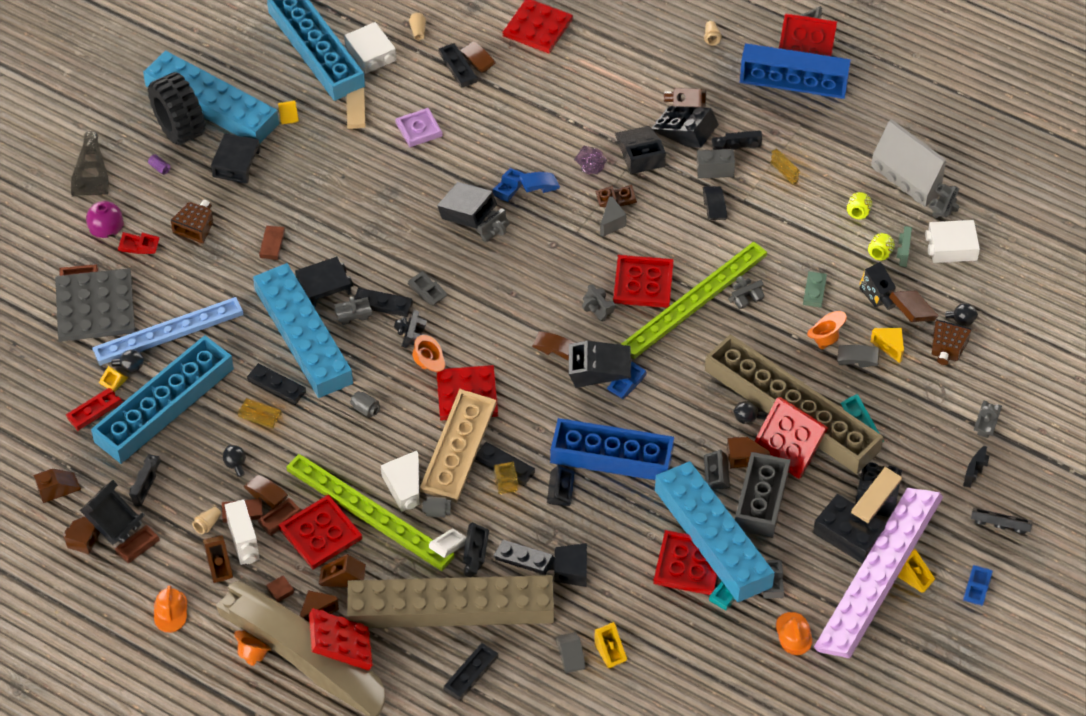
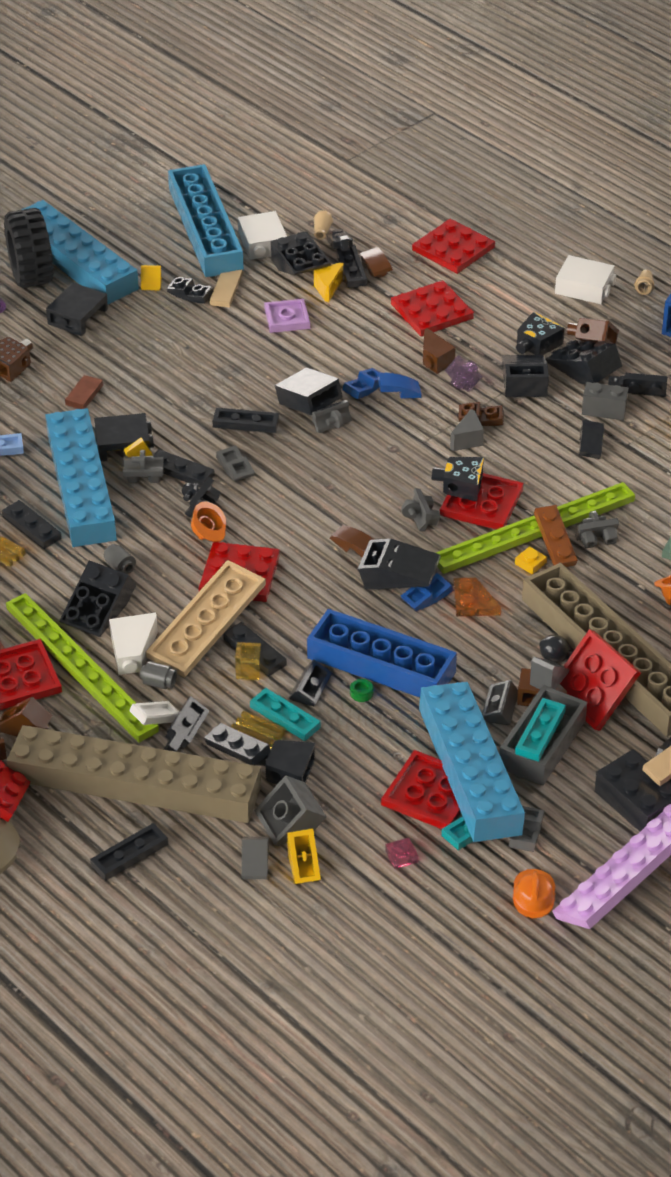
camera: 15 degrees right, 10 degrees down
none -> black slope [59,560,137,637]
none -> yellow slope [123,438,153,458]
none -> black slope [167,277,213,304]
none -> black plate [212,408,279,433]
none -> clear yellow tile [231,711,285,749]
none -> teal plate [250,688,321,741]
none -> dark grey slope [254,775,327,846]
none -> black slope [271,231,331,276]
none -> yellow slope [314,263,343,302]
none -> black hinge [326,229,353,251]
none -> green tile [350,679,374,702]
none -> clear pink plate [385,838,418,869]
none -> red plate [391,280,474,337]
none -> reddish brown slope [423,328,456,374]
none -> black torso [431,457,484,501]
none -> clear orange wing [453,577,501,617]
none -> yellow plate [515,546,547,575]
none -> teal plate [515,698,566,762]
none -> black torso [516,312,565,355]
none -> dark grey slope [530,656,570,689]
none -> dark orange plate [534,505,578,567]
none -> white brick [555,255,616,304]

